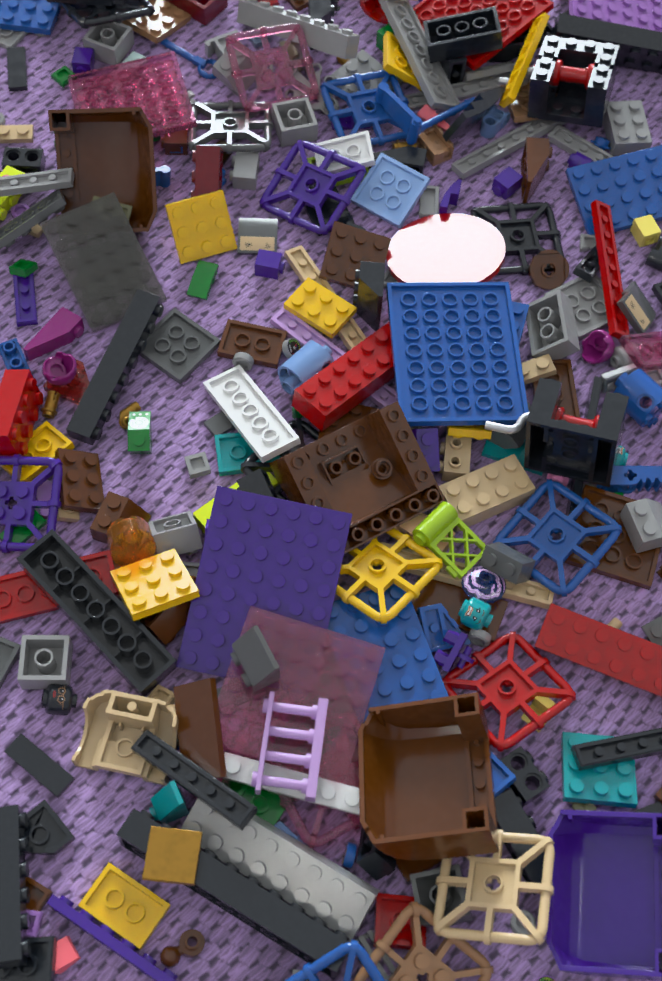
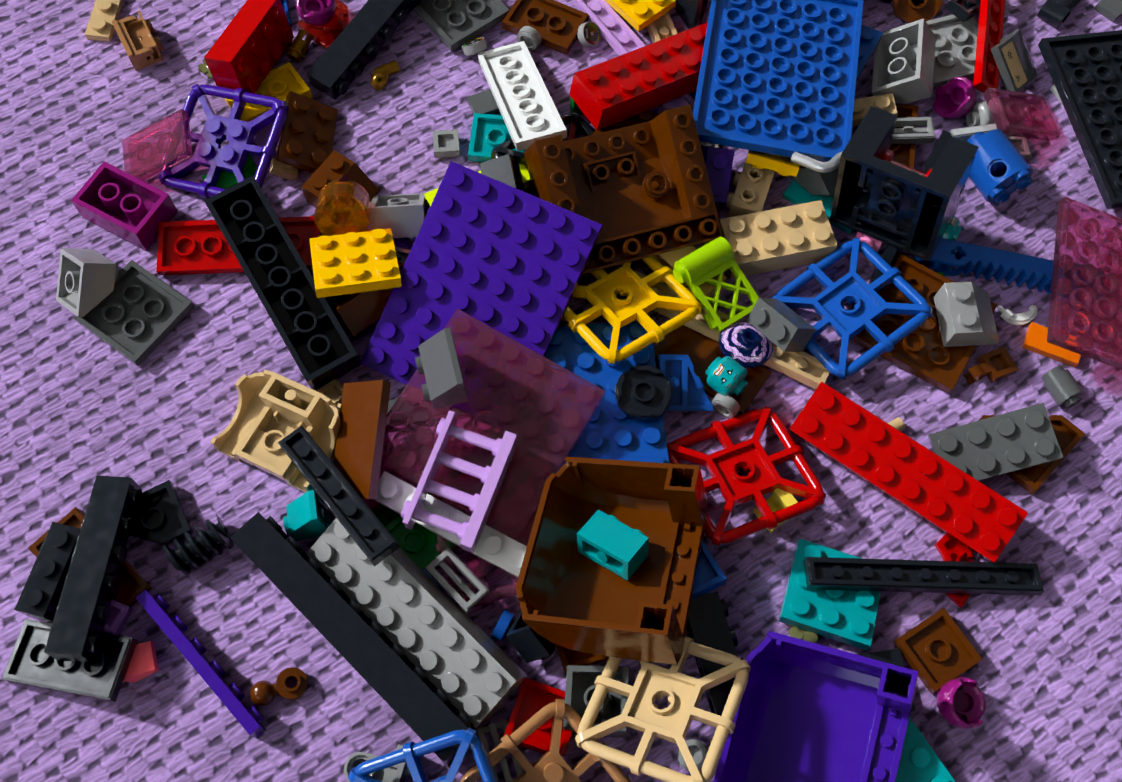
camera: 15 degrees right, 5 degrees up
black tile [4,733,75,798] -> none
light grey brick [17,635,73,690] -> none
black head [41,684,77,716] -> none
yellow plate [78,862,171,951] -> none
green slope [128,411,152,454] -> none
pearl gold tile [142,826,202,886] -> none
medium blue cylinder [277,340,334,395] -> none
dark purple hips [434,630,475,672] -> none
black brick [500,746,550,806] -> none
none -> black piece [162,514,234,575]
none -> light grey tile [425,548,489,614]
none -> light grey tile [461,37,487,56]
none -> teal brick [577,510,649,581]
none -> black tile [615,365,672,421]
none -> light grey tile [891,117,936,144]

